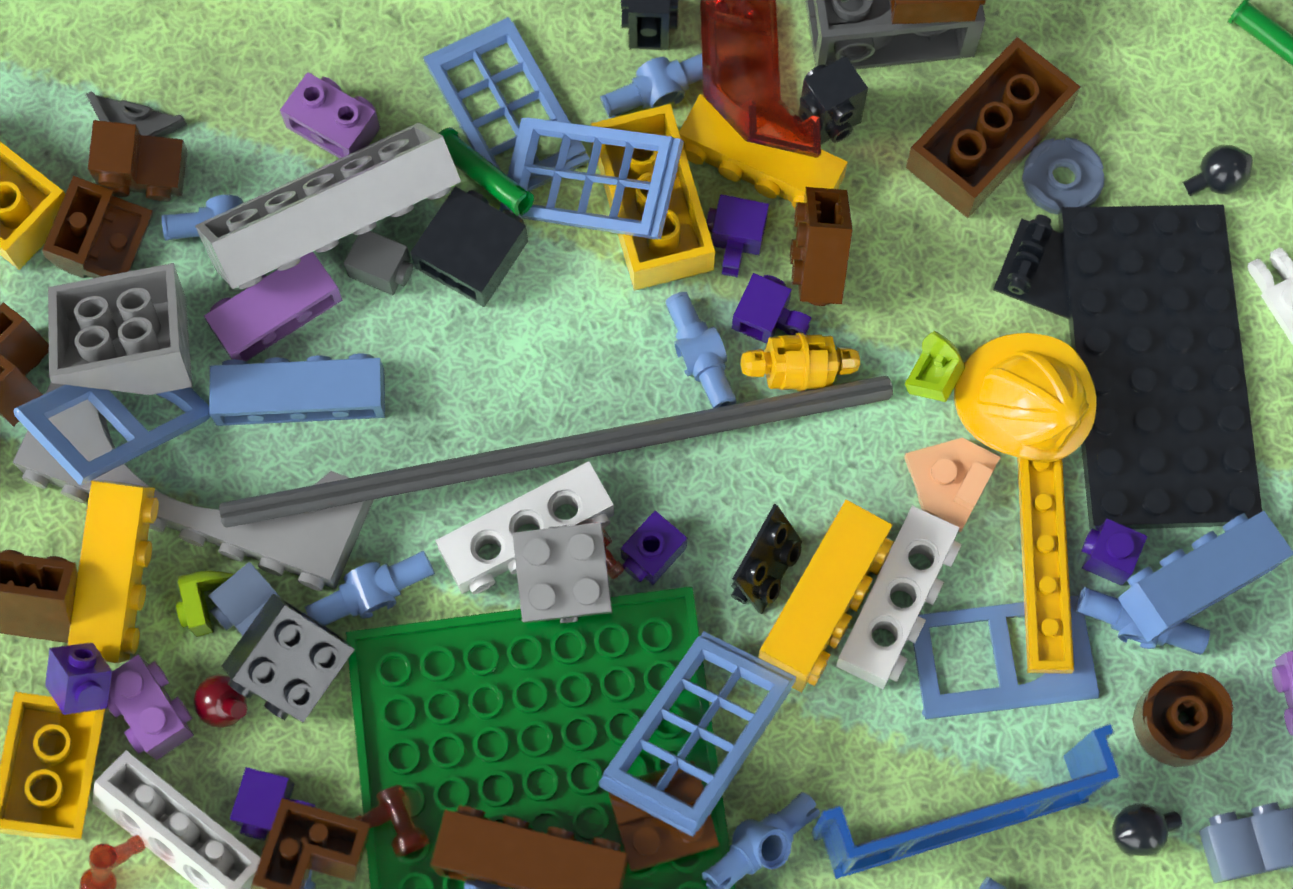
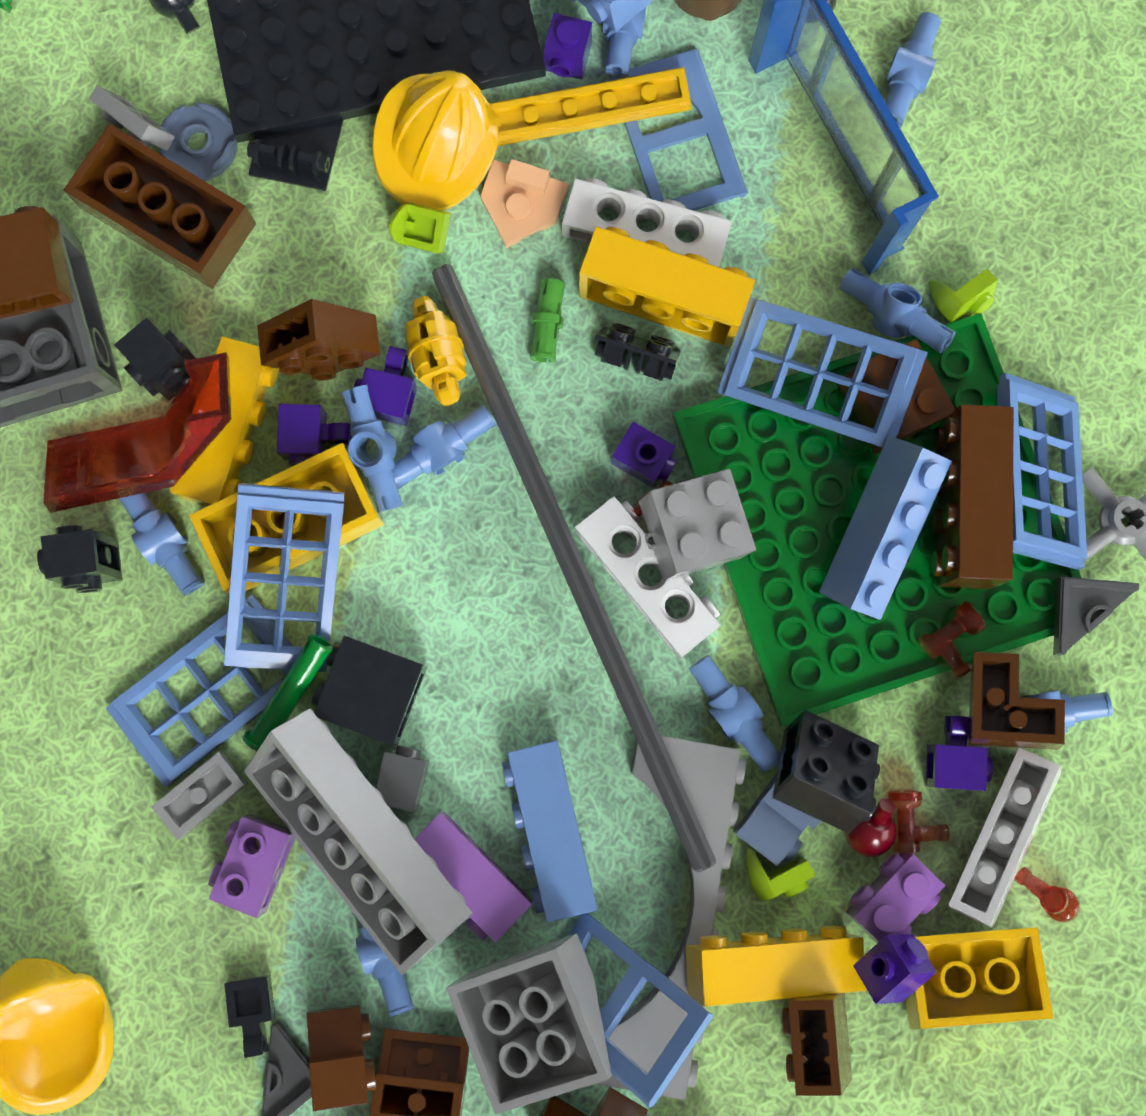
camera: 100 degrees left, 10 degrees up
none -> light grey plate [89,85,175,150]
none -> light grey plate [152,752,248,840]
none -> black plate [224,975,276,1058]
none -> medium blue pin [341,385,404,513]
none -> bright green pin [530,278,565,363]
none -> medium blue brick [819,435,952,620]
none -> clear red piece [887,790,950,853]

